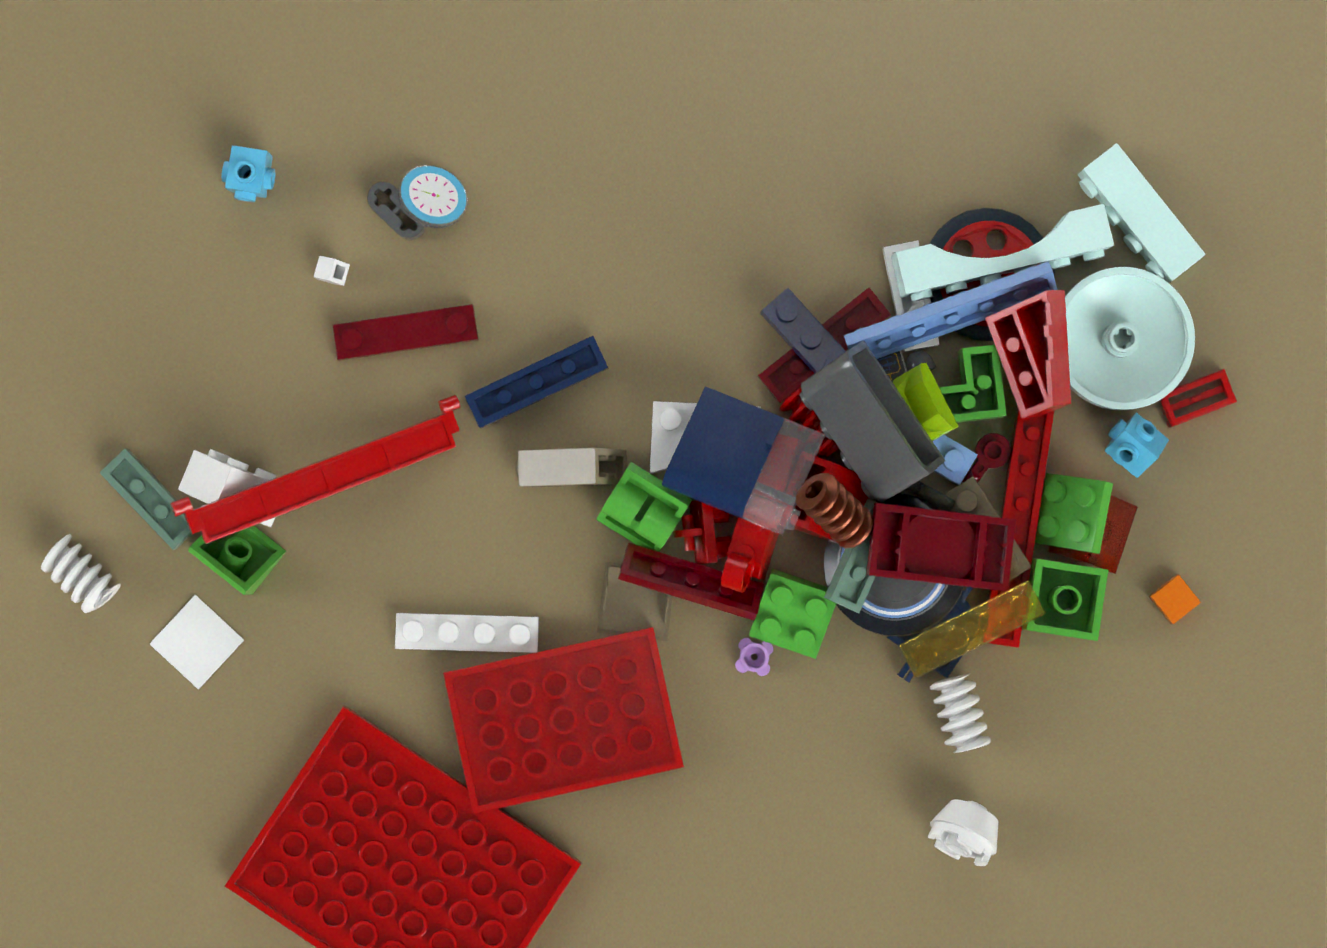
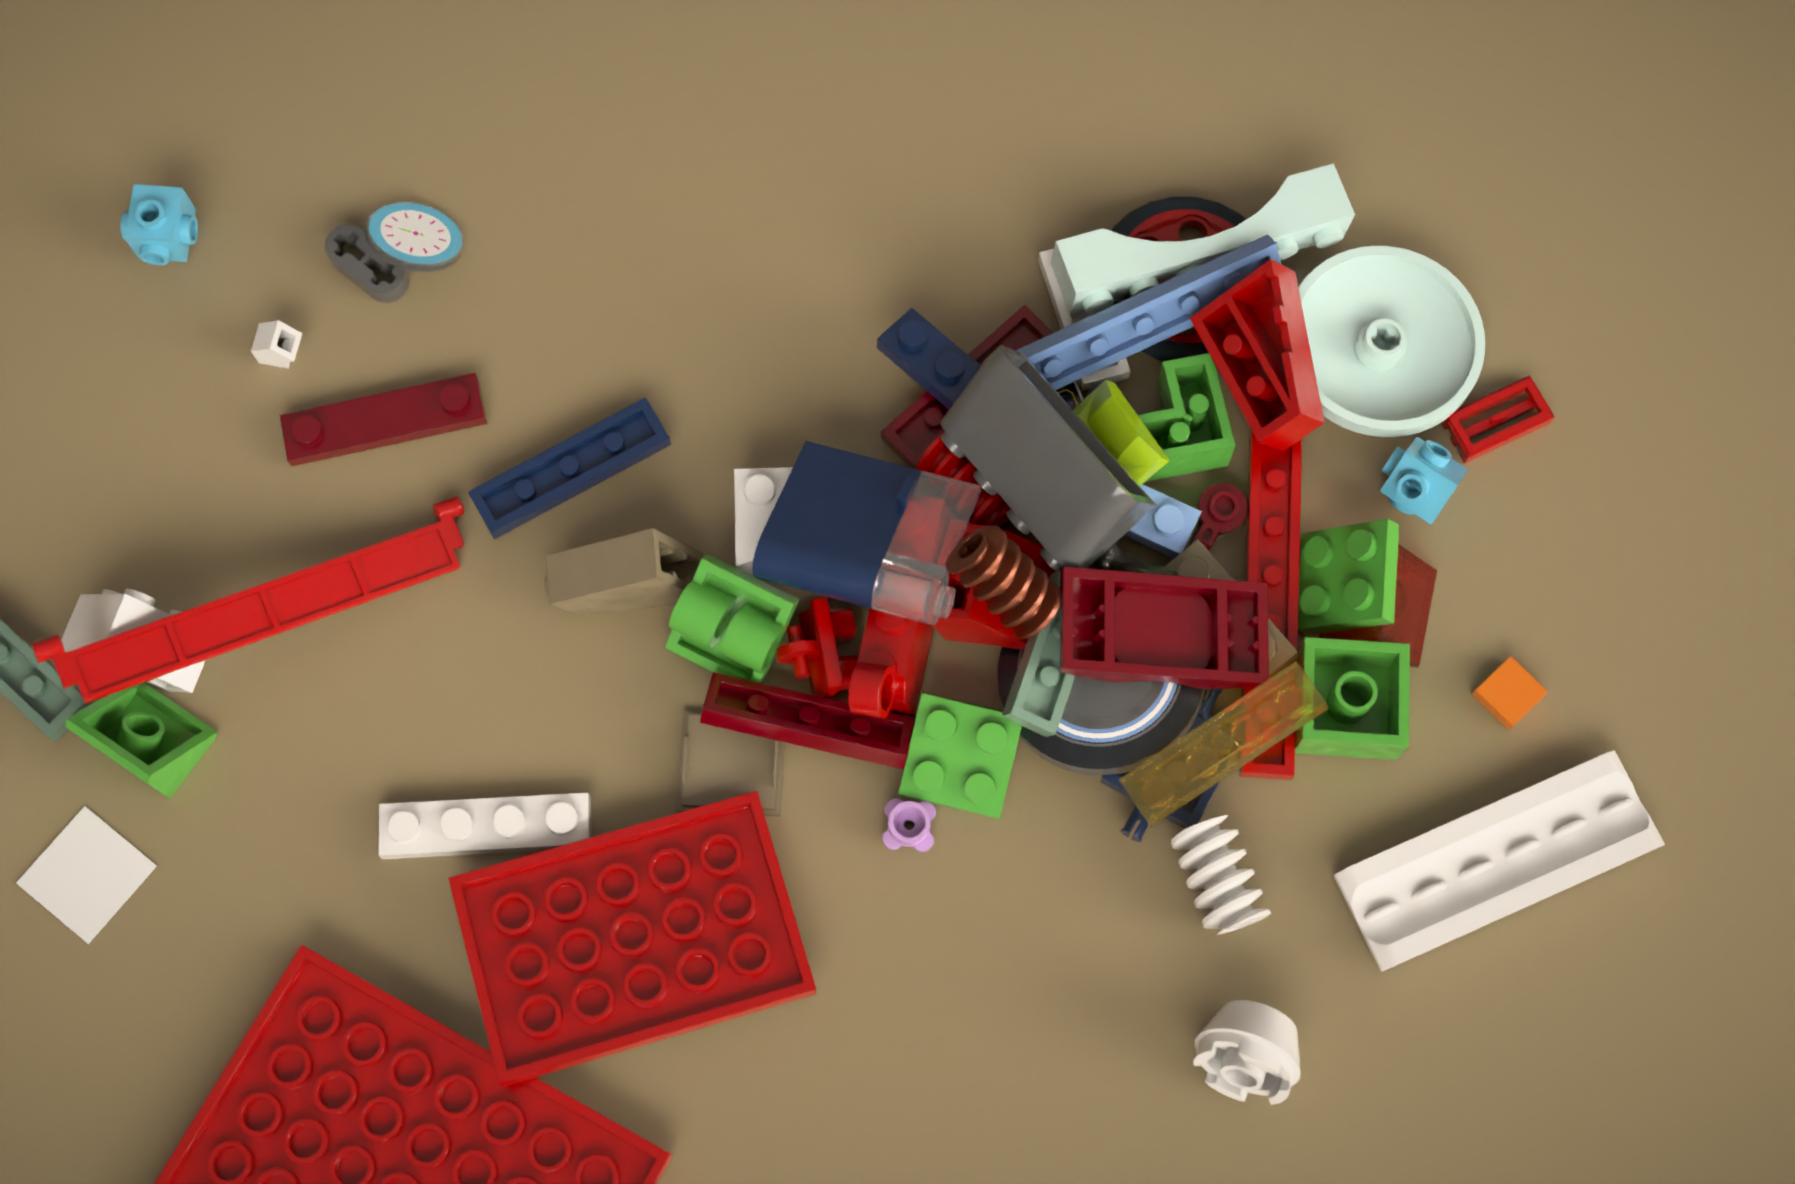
camera: 10 degrees left, 15 degrees down
light aqua brick [1077,143,1206,283] -> none
none -> white plate [1334,750,1665,972]

